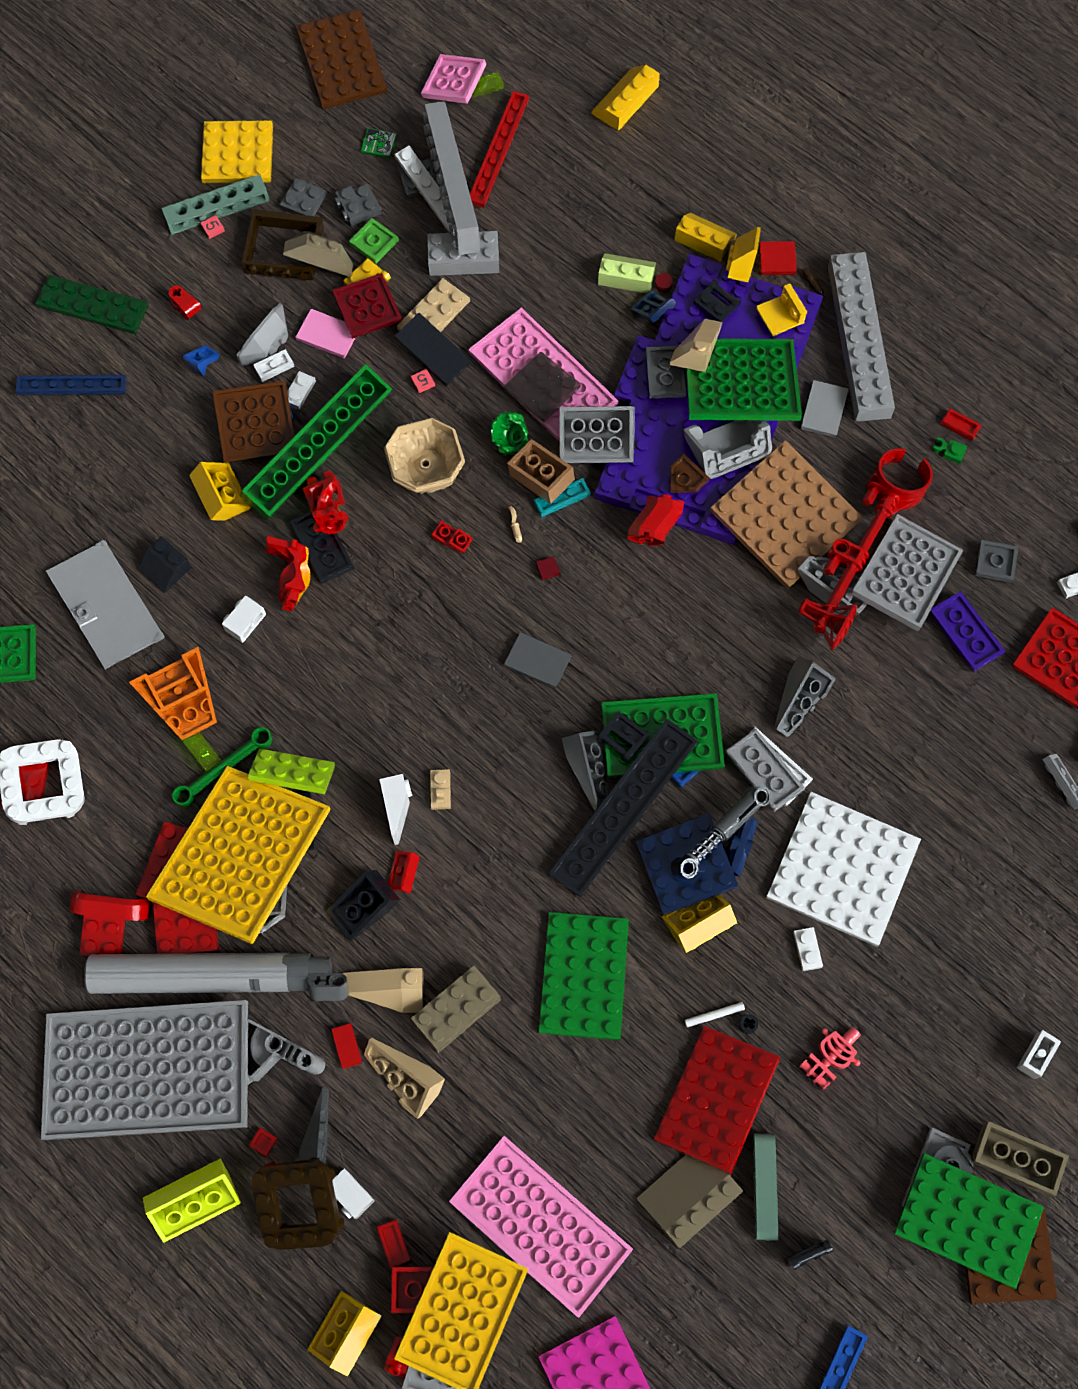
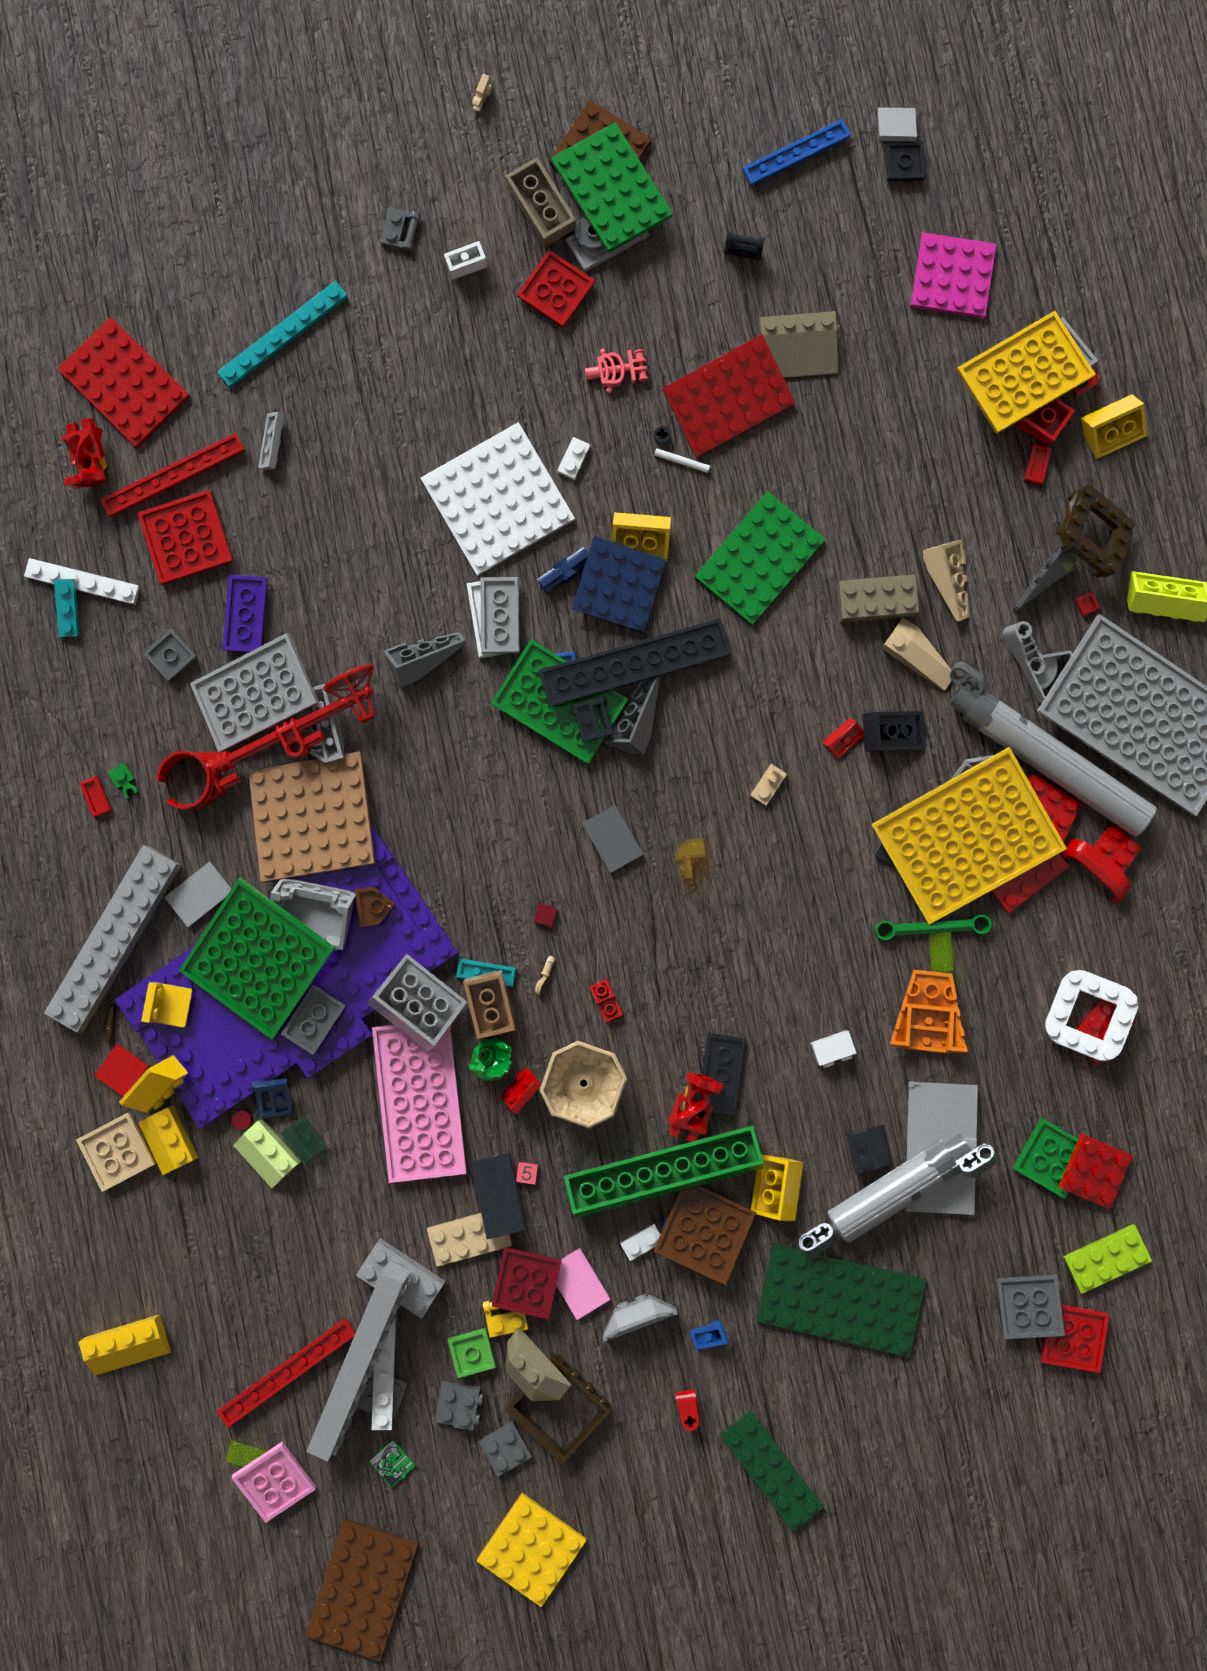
camera: 140 degrees left, 15 degrees up
dark blue plate [16,375,127,395] -> none
sand green brick [162,174,269,235] -> none
coral tile [201,215,225,239] -> none
lime plate [248,748,335,794] -> none
white plate [253,349,294,382] -> none
red hips [265,536,310,611] -> none
red tile [331,1023,362,1069] -> none
white brick [332,1169,375,1219] -> none
white slope [380,774,412,845] -> none
bright pink plate [449,1136,633,1318] -> none
clear smoke plate [504,352,581,422] -> none
red brick [627,494,684,546] -> none
tan wedge [670,319,722,372] -> none
piece [671,786,771,879] -> none
black plate [693,280,742,323] -> none
sand green beam [752,1133,778,1240] -> none
none -> tan plate [76,1112,156,1192]
none -> clear green plate [281,1115,327,1164]
none -> red plate [501,1067,542,1114]
none -> red plate [517,250,595,328]
none -> clear yellow brick [674,838,706,880]
none -> dark green plate [756,1243,926,1357]
none -> piece [799,1134,997,1257]

